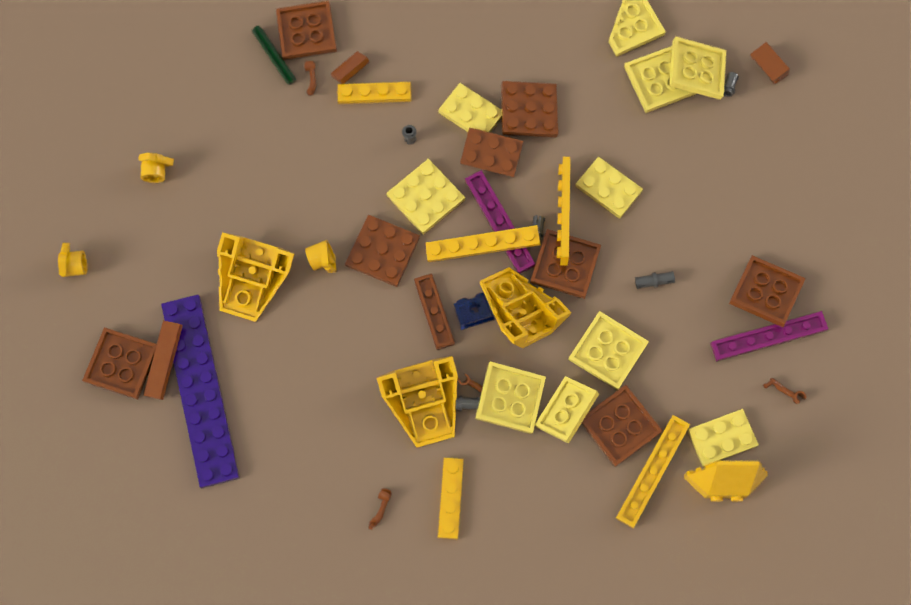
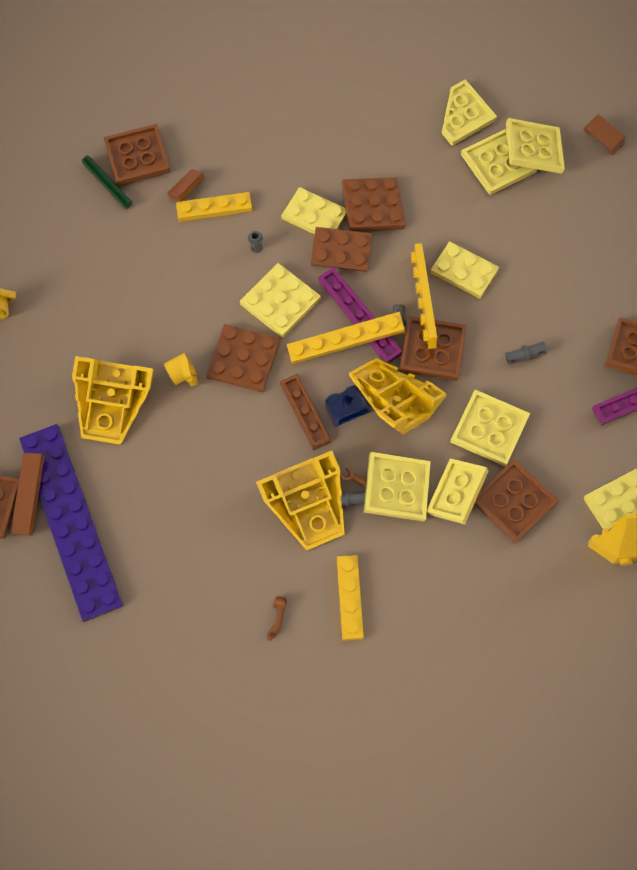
camera: 10 degrees left, 5 degrees down
dark orange piece [304,61,316,96] -> none
yellow plate [616,415,690,528] -> none
dark grey pin [724,72,739,97] -> none

